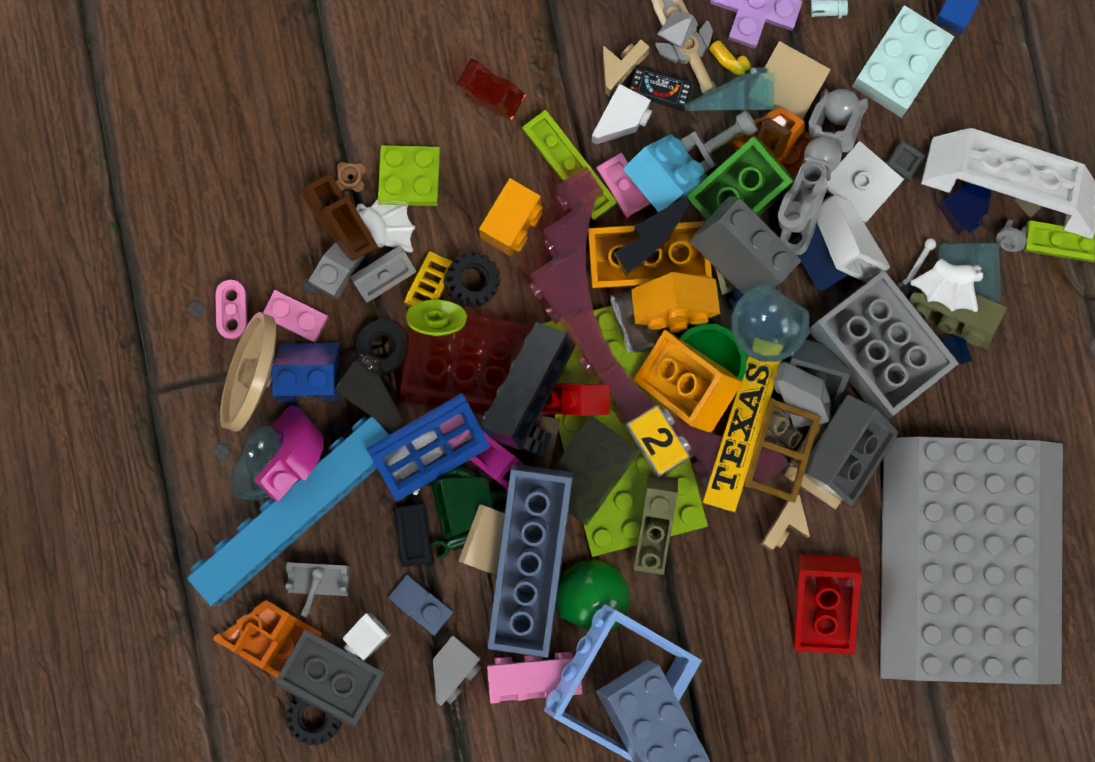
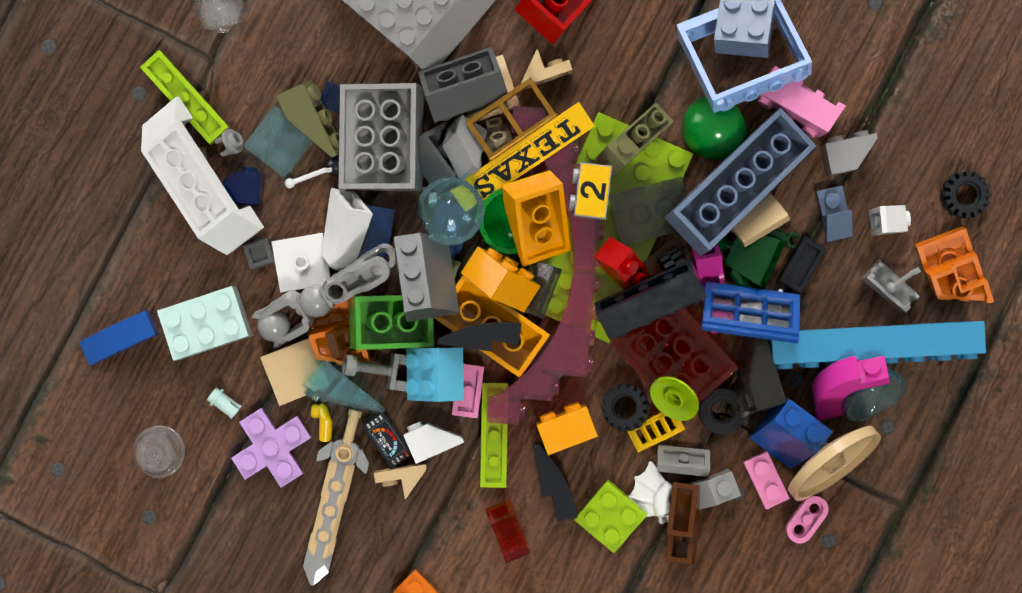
camera: 140 degrees left, 5 degrees up
dark grey plate [274,630,385,728] -> none
medium nougat plate [336,162,366,192] -> none
light grey slope [658,10,698,48] -> none
white arm [910,258,983,312] -> none
none -> black slope [533,442,578,521]

